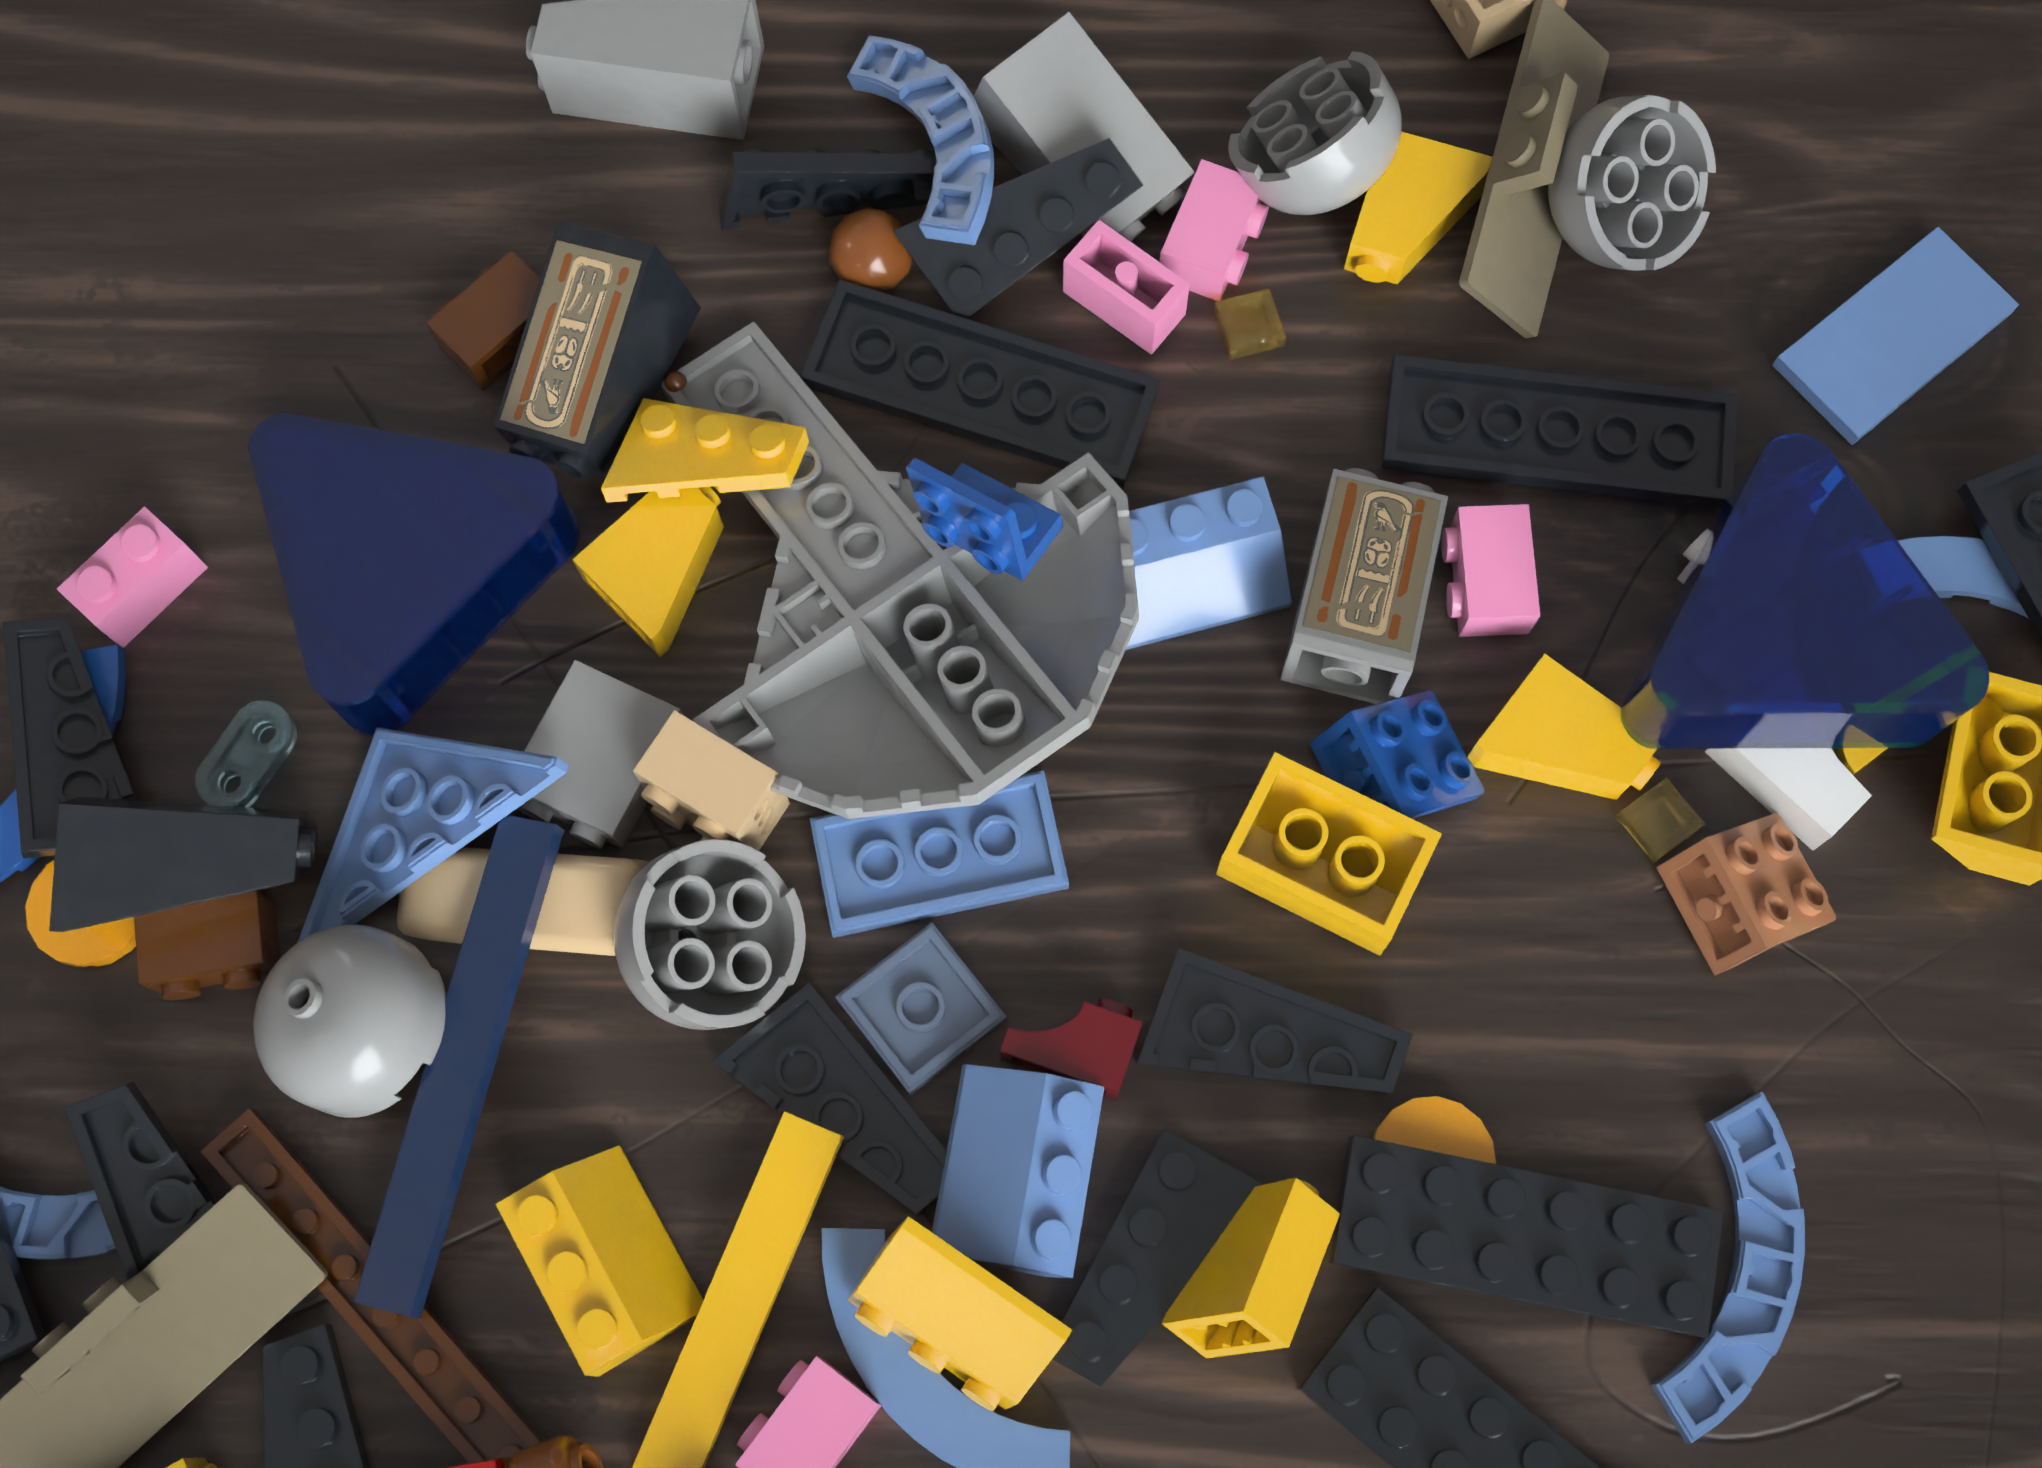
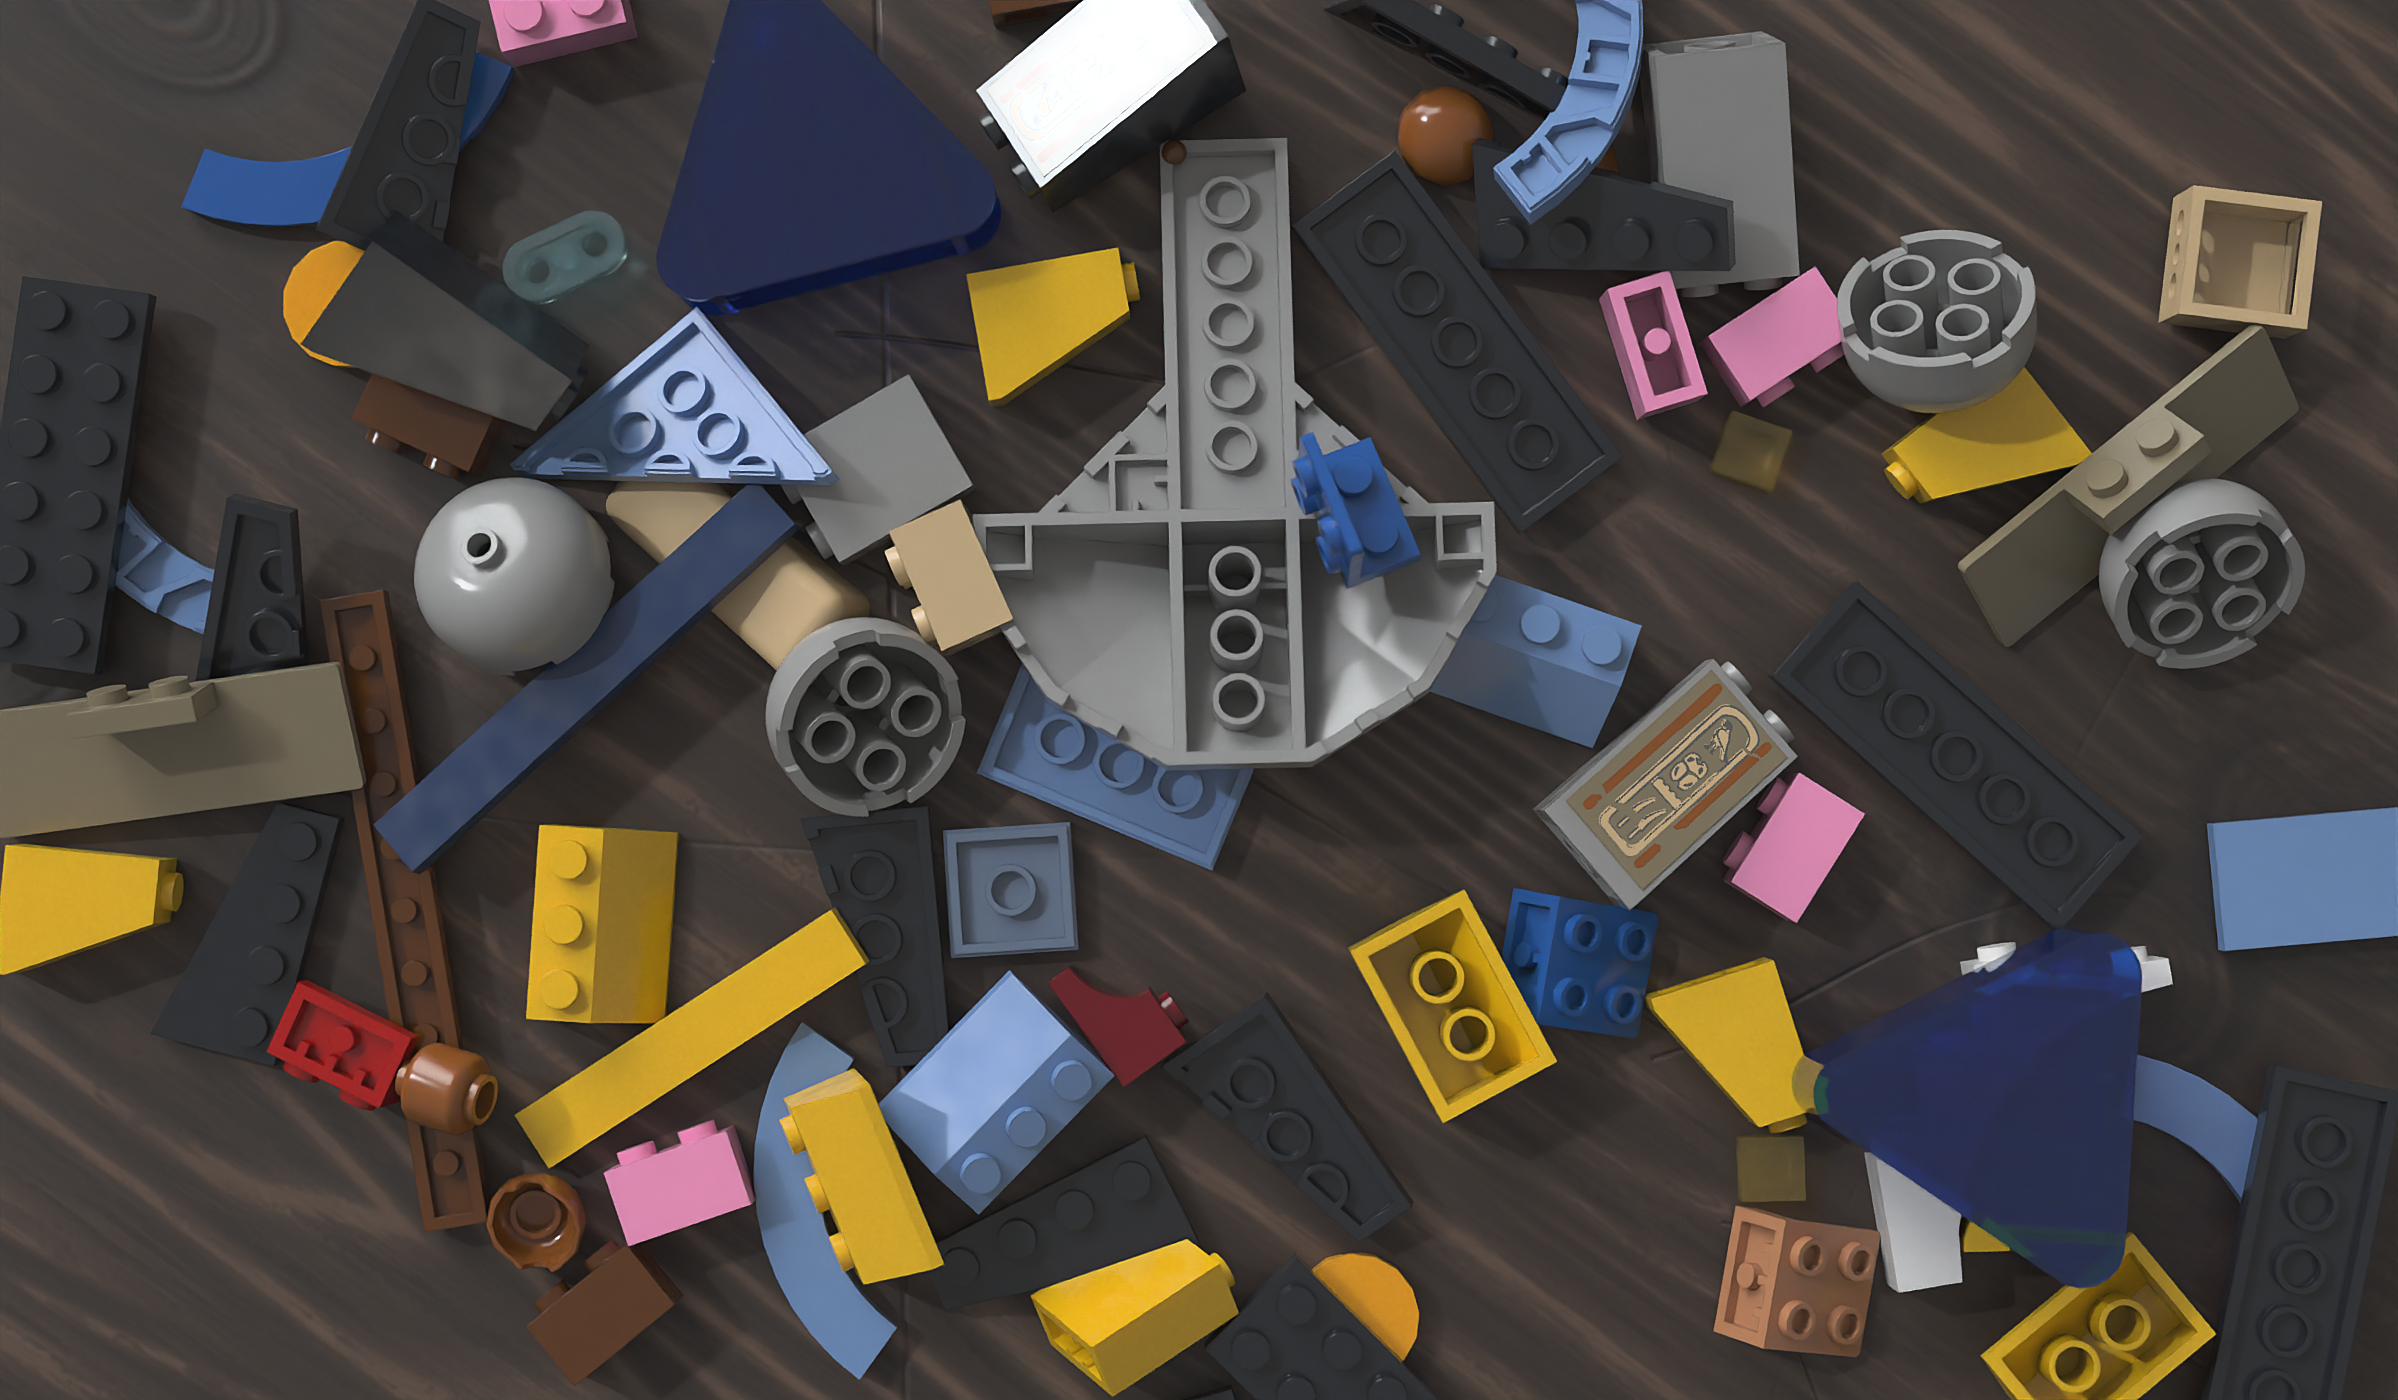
camera: 30 degrees right, 15 degrees up
yellow wing [601,398,809,503] -> none

